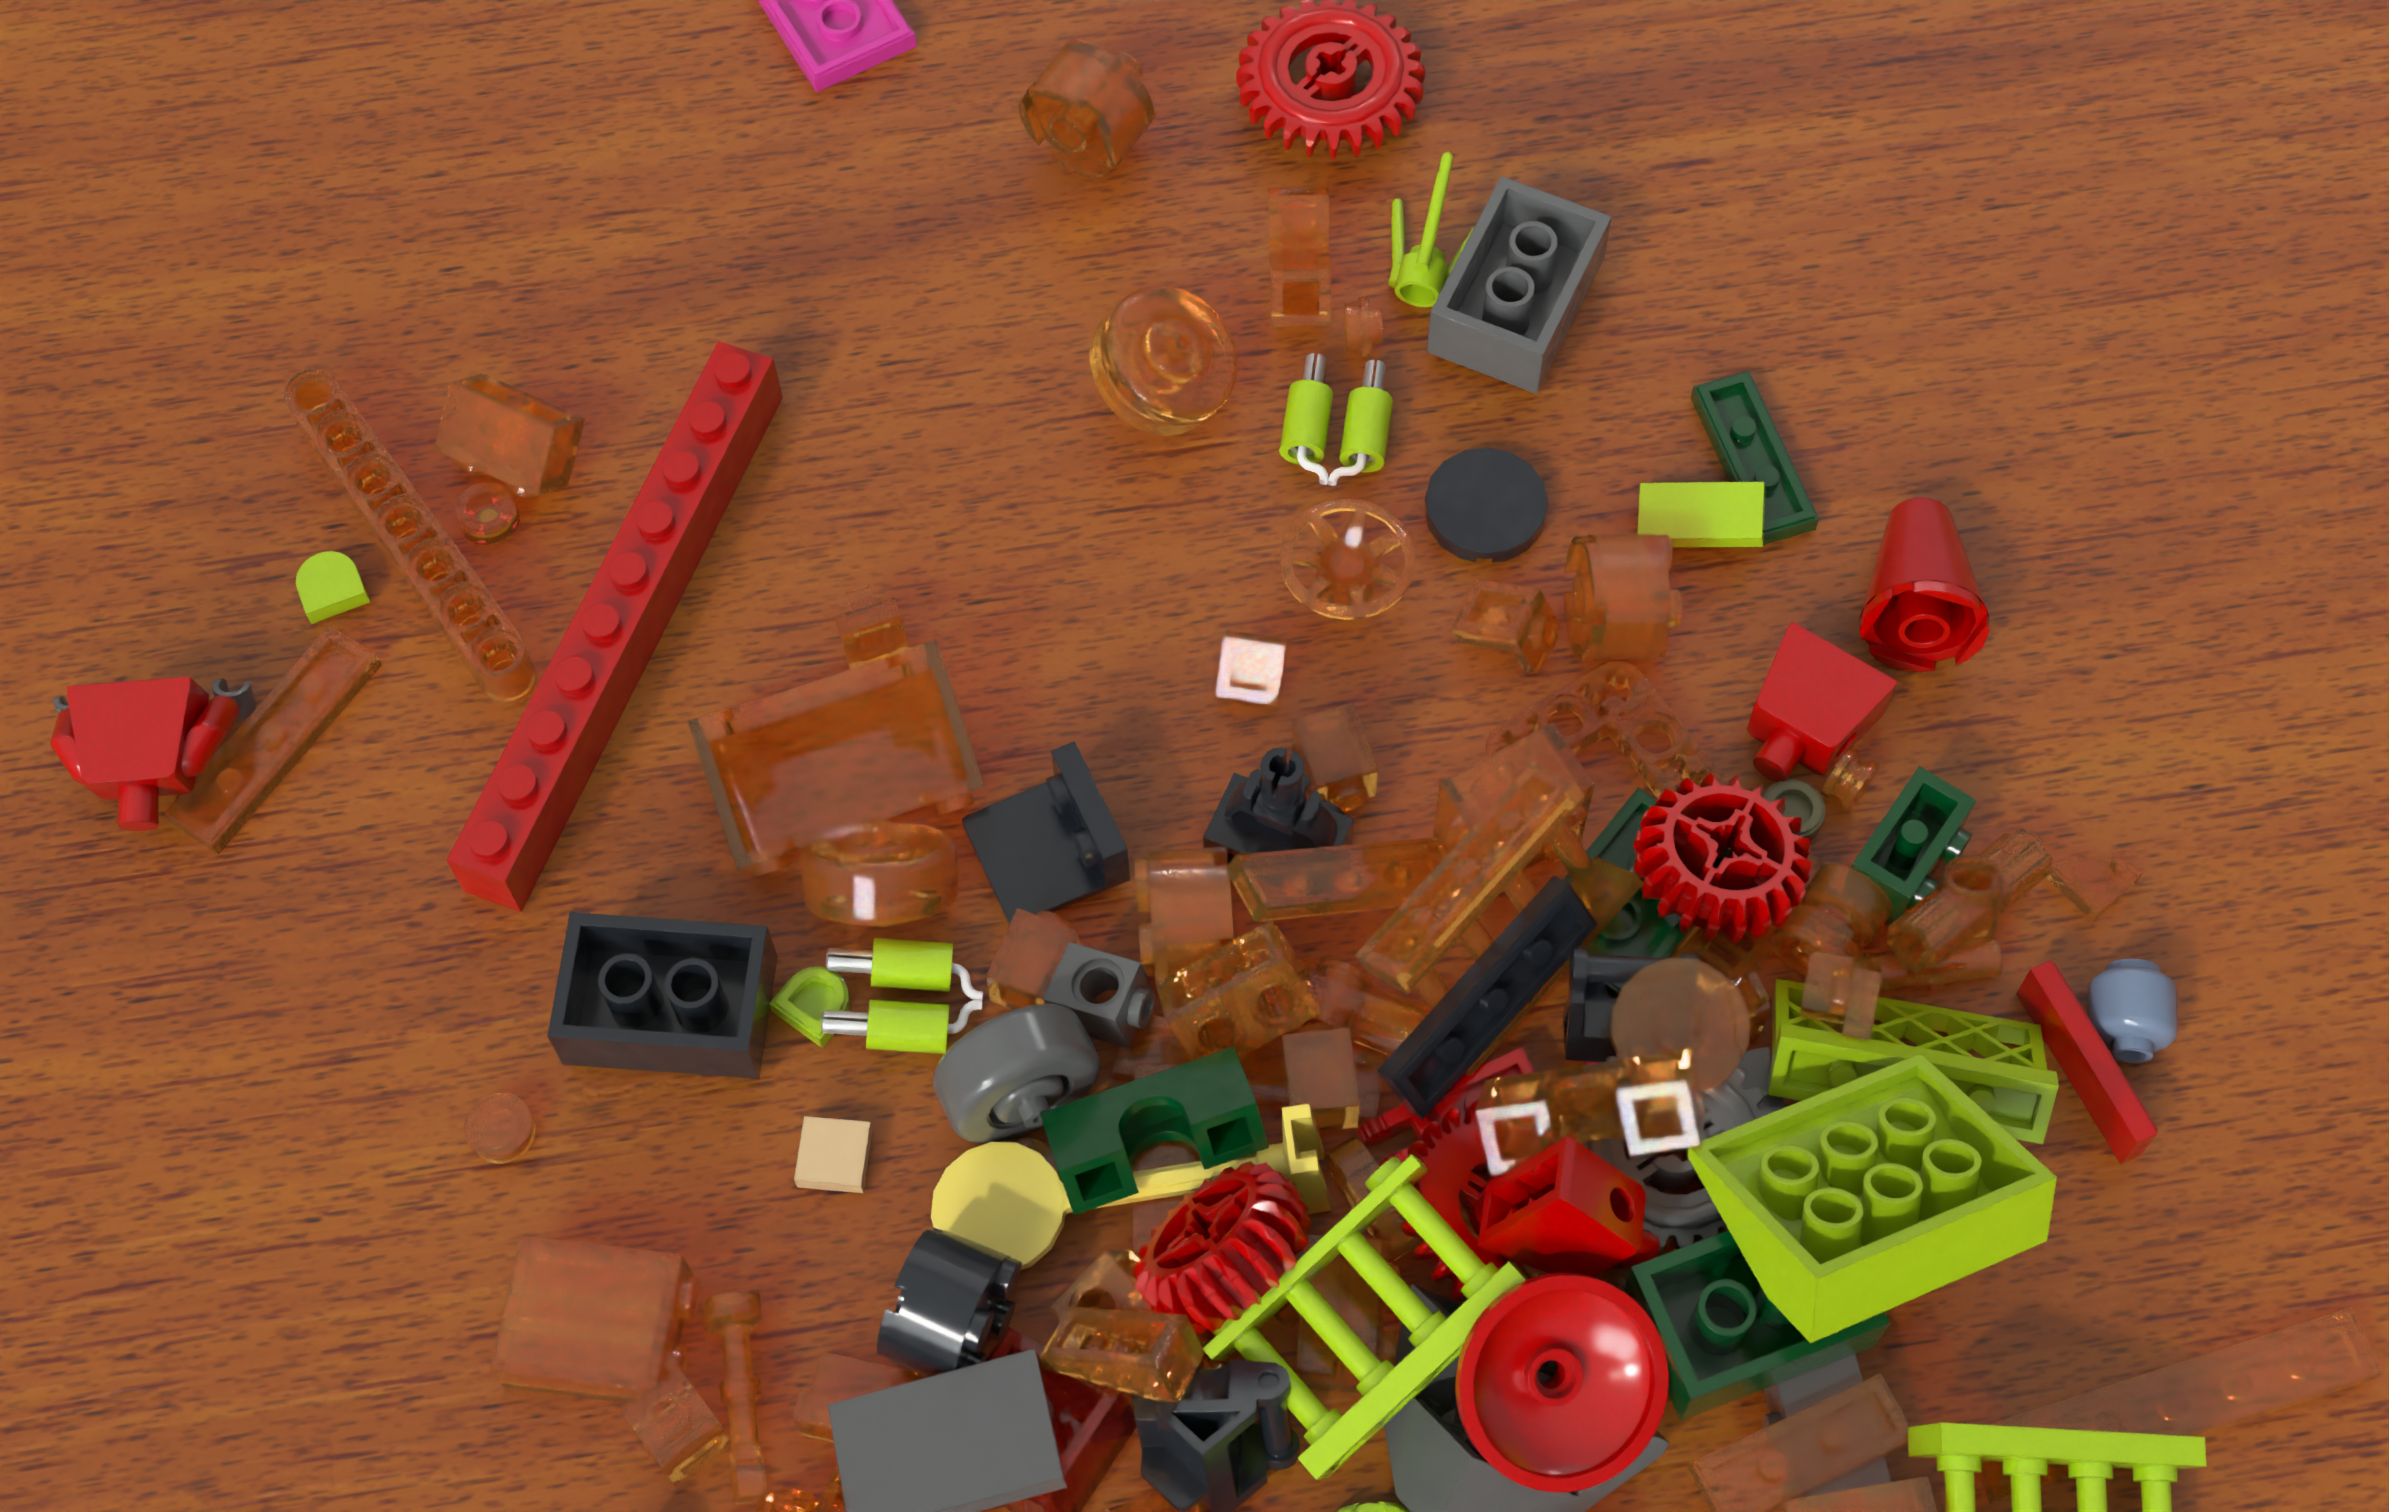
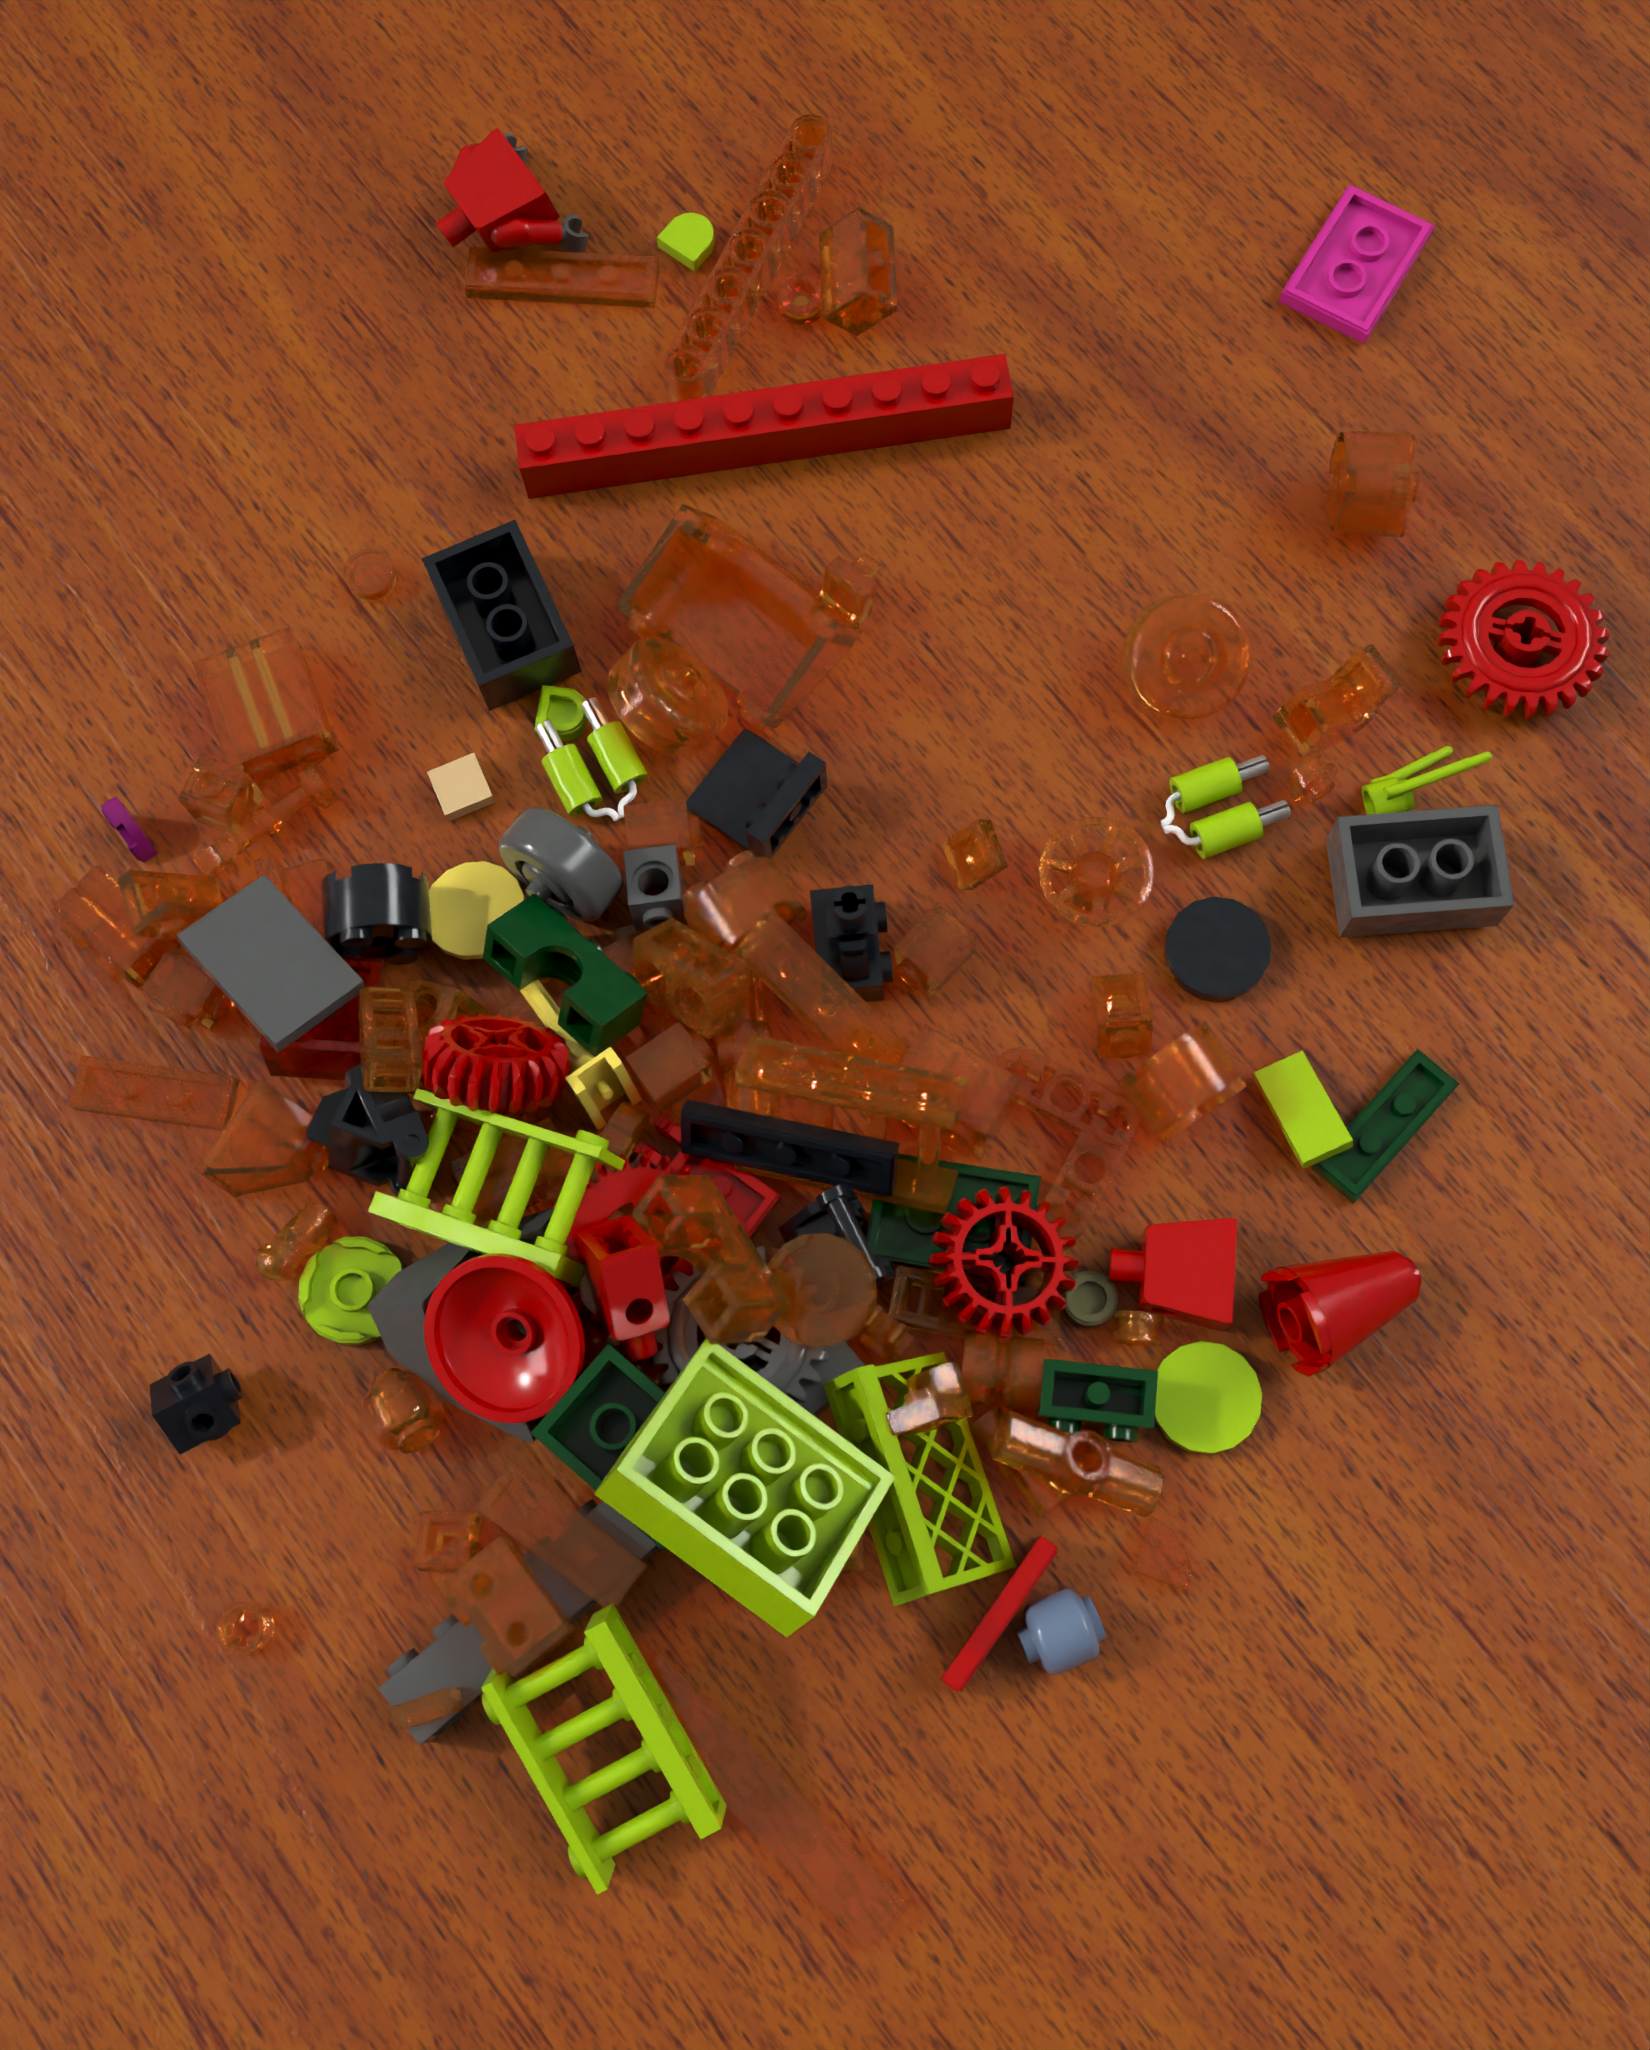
camera: 65 degrees right, 10 degrees up
none -> lime tile [1155,1341,1262,1455]

